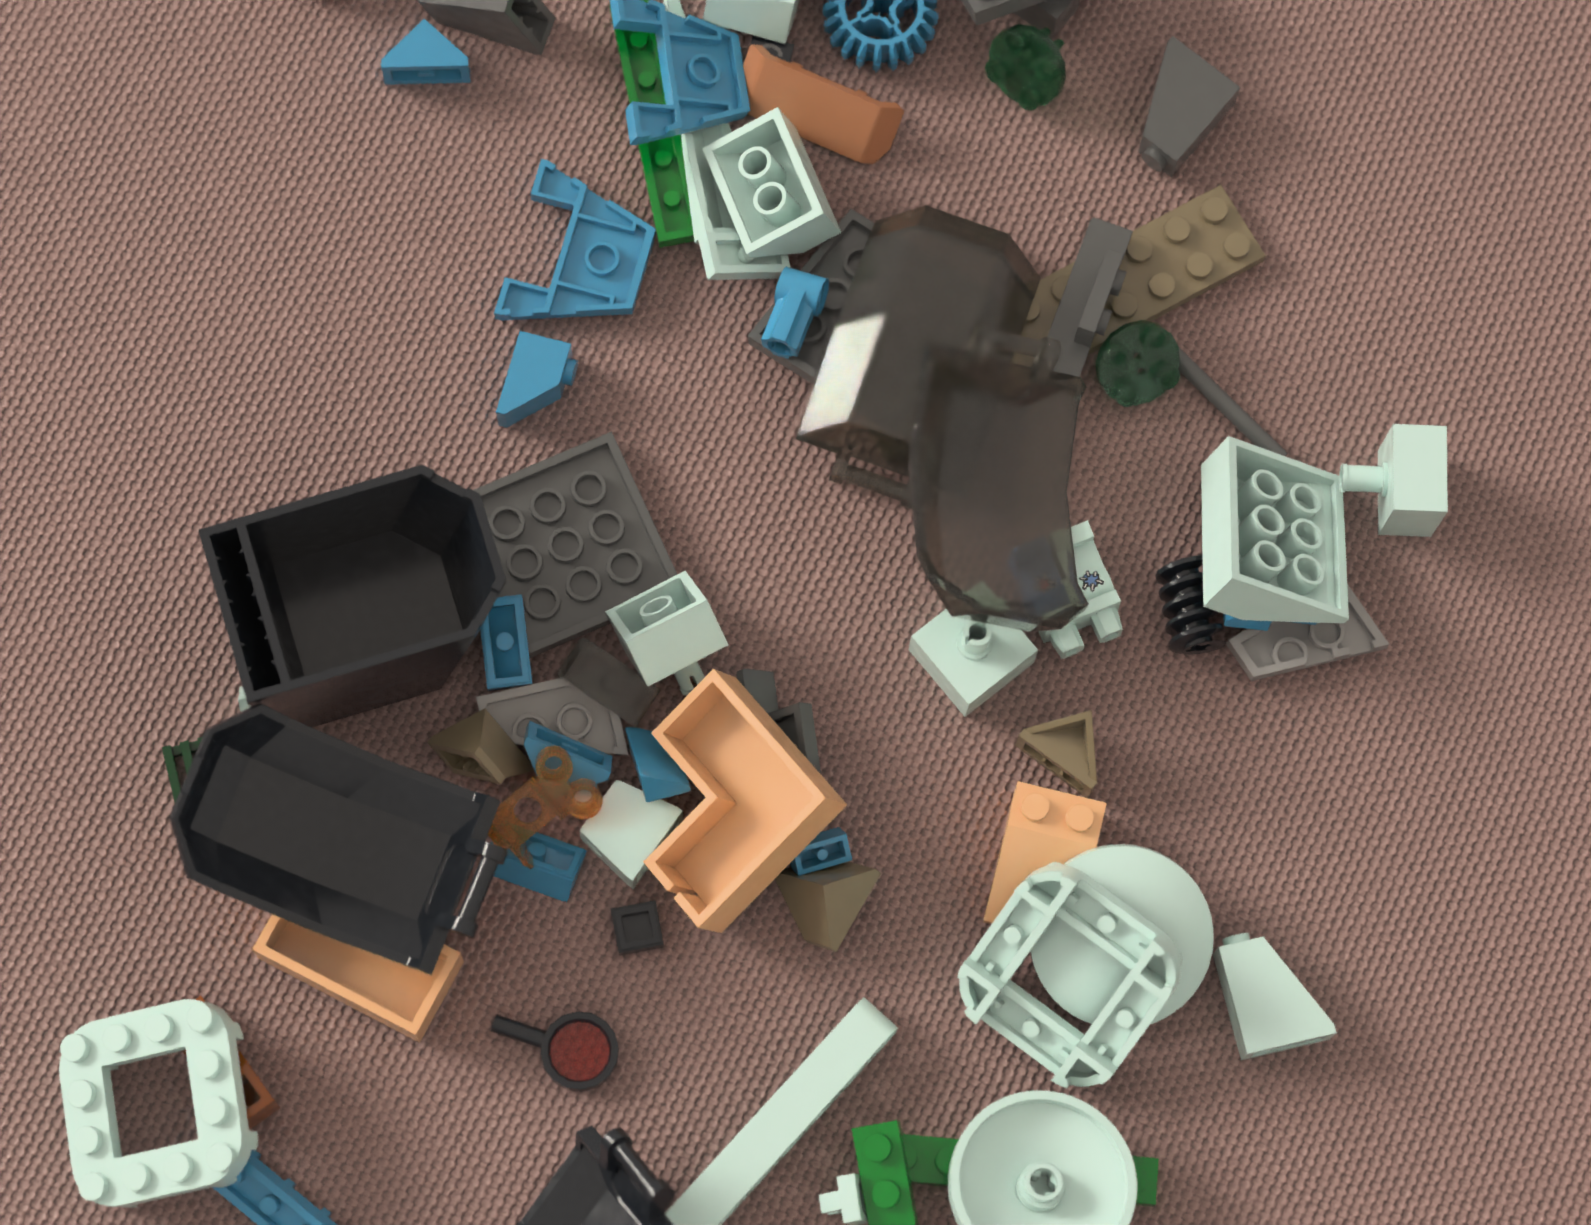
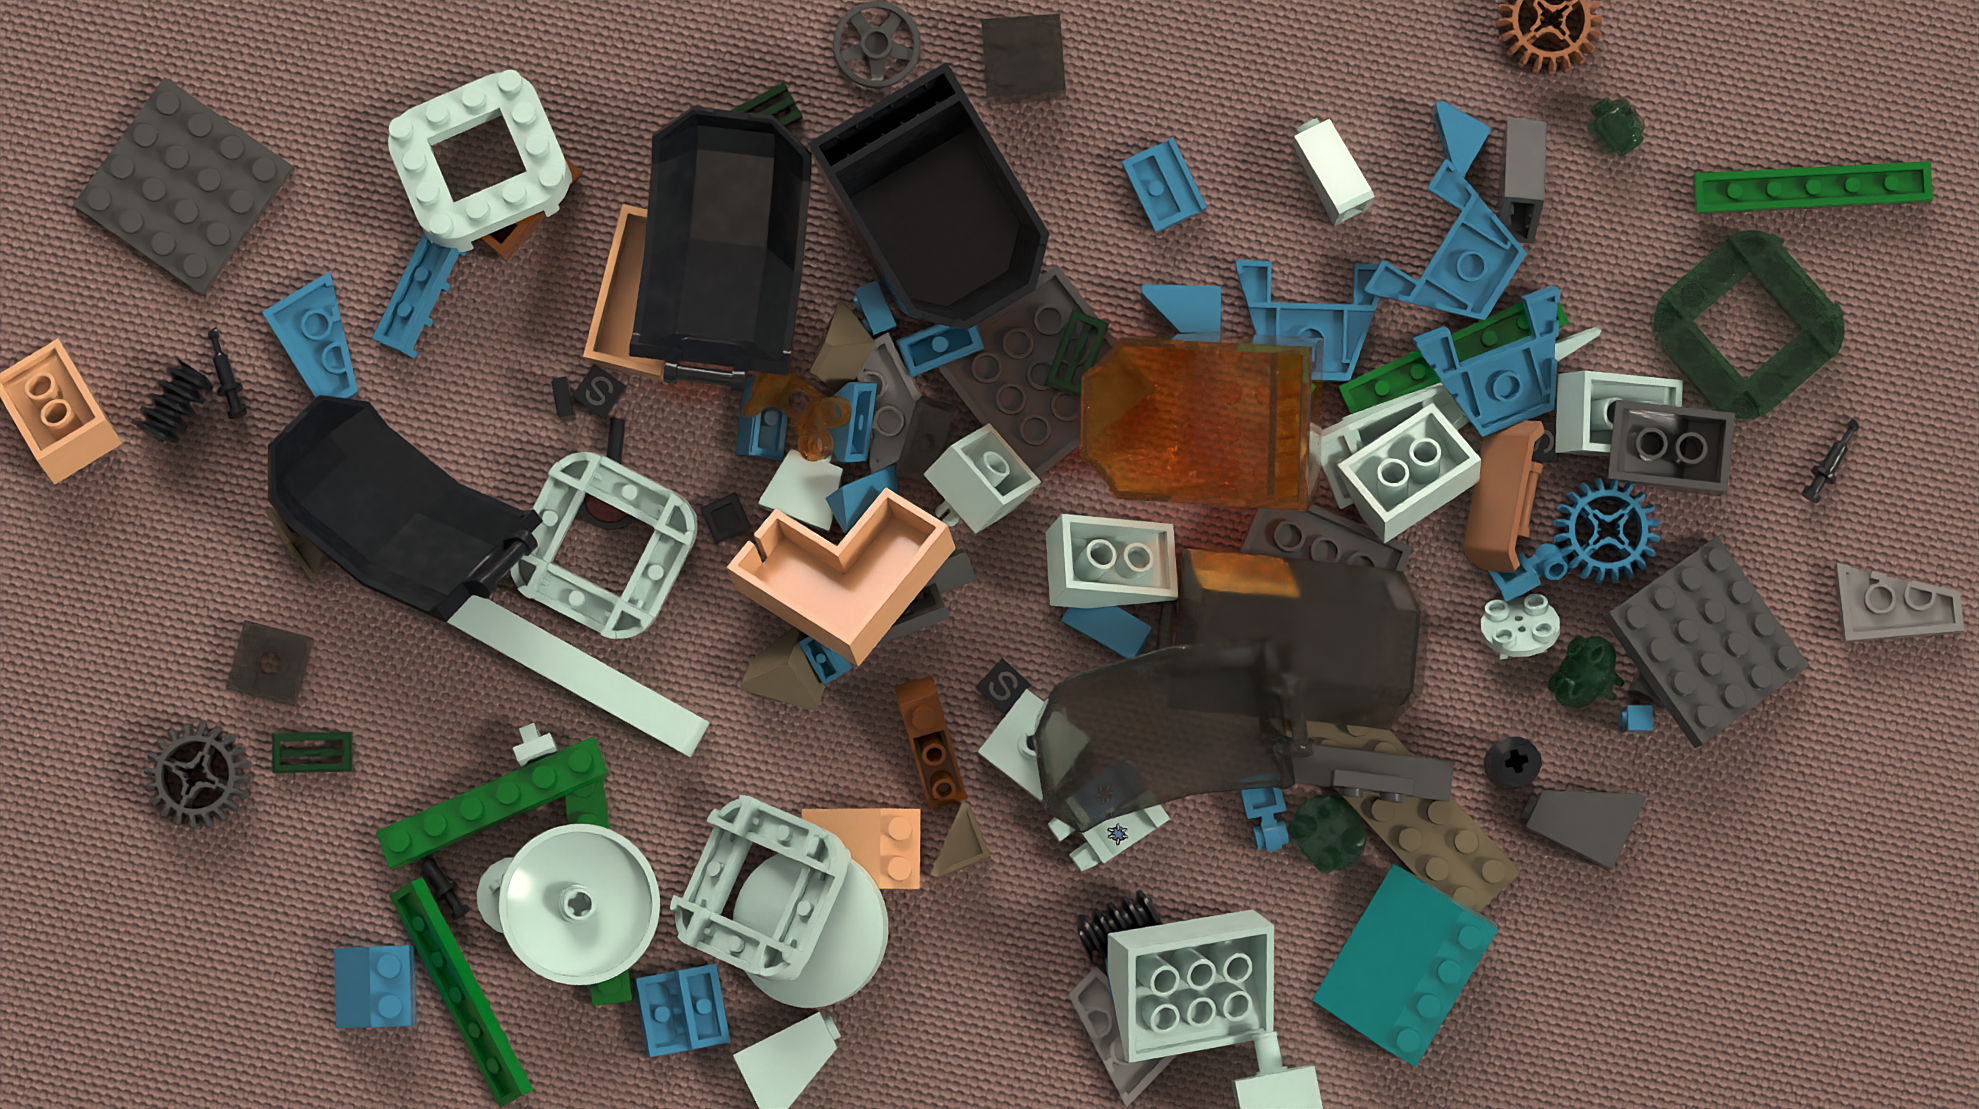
camera: 80 degrees right, 10 degrees up
dark azure piece [761,267,829,359] -> none
dark grey bar [1151,332,1288,456] -> none
none -> light aqua plate [510,452,697,639]
none -> black tile [551,376,577,422]
none -> black tile [572,364,627,420]
none -> dark azure slope [633,964,730,1058]
none -> dark grey wheel [833,1,921,89]
none -> dark azure piece [852,280,897,338]
none -> dark orange slope [894,676,967,810]
none -> black tile [975,658,1031,715]
none -> clear smoke brick [981,13,1066,105]
none -> dark green tile [1045,309,1110,398]
none -> light aqua slope [1045,514,1178,609]
none -> dark azure slope [1061,606,1154,663]
none -> clear orange windscreen [1080,332,1324,511]
none -> dark azure plate [1121,137,1207,234]
none -> dark azure plate [1238,772,1289,852]
none -> light aqua slope [1292,118,1375,226]
none -> teal slope [1312,863,1498,1067]
none -> dark azure wing [1364,159,1527,321]
none -> light aqua plate [1481,594,1560,660]
none -> black piece [1484,736,1542,789]
none -> dark azure plate [1487,543,1568,602]
none -> dark azure piece [1617,705,1653,733]

